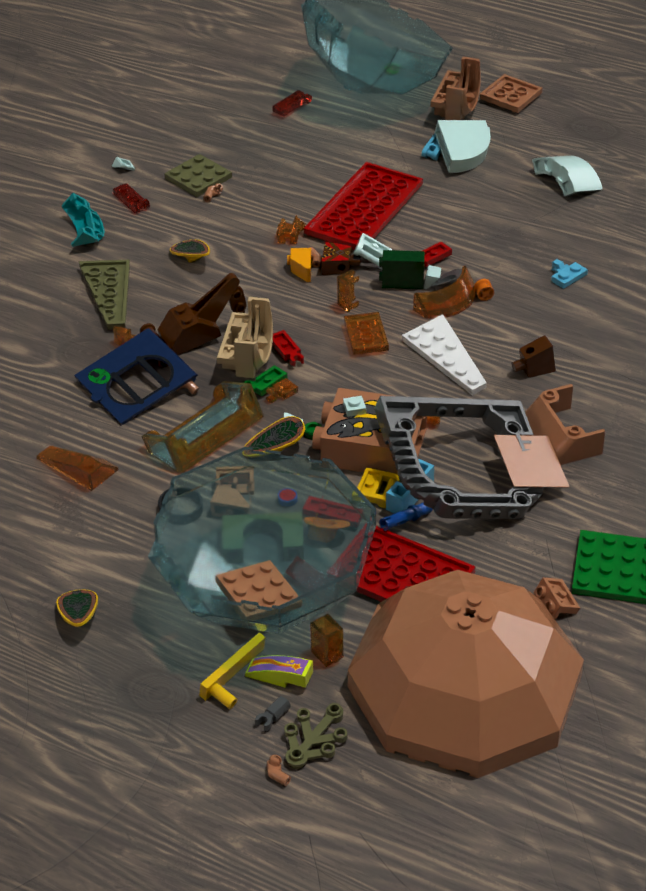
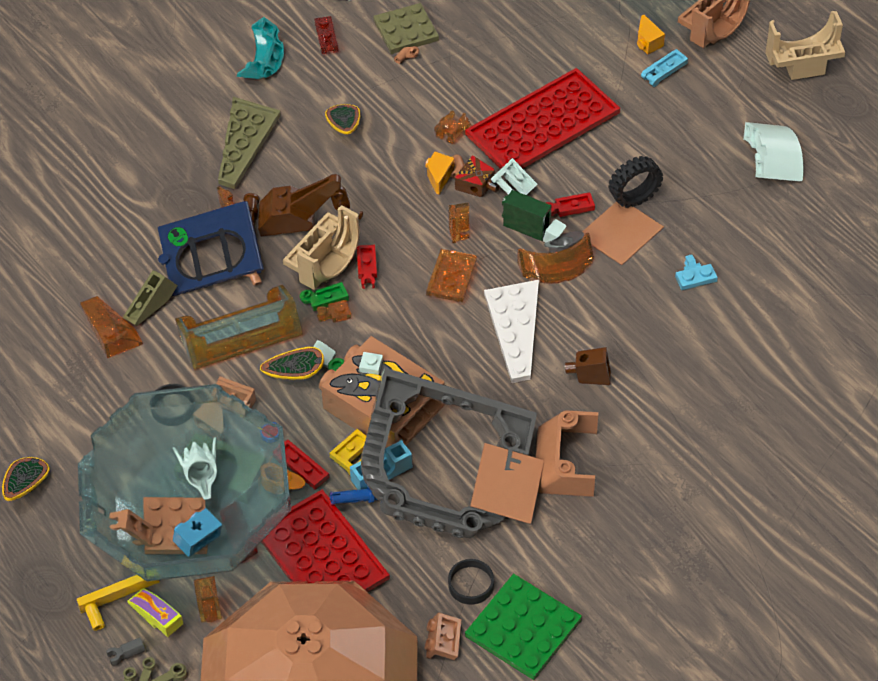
camera: 25 degrees right, 10 degrees up
light aqua brick [435,120,491,173] -> none
orange wheel [474,279,494,301] -> none
nougat plate [480,74,543,113] -> none
none -> nougat hinge [109,509,153,546]
none -> olive slope [123,270,178,326]
none -> light aqua piece [173,437,217,500]
none -> dark azure brick [173,508,222,557]
none -> black tyre [448,559,494,605]
none -> nougat piece [582,201,664,265]
none -> black tyre [608,156,663,208]
none -> light orange slope [637,15,665,55]
none -> tan piece [766,11,845,80]

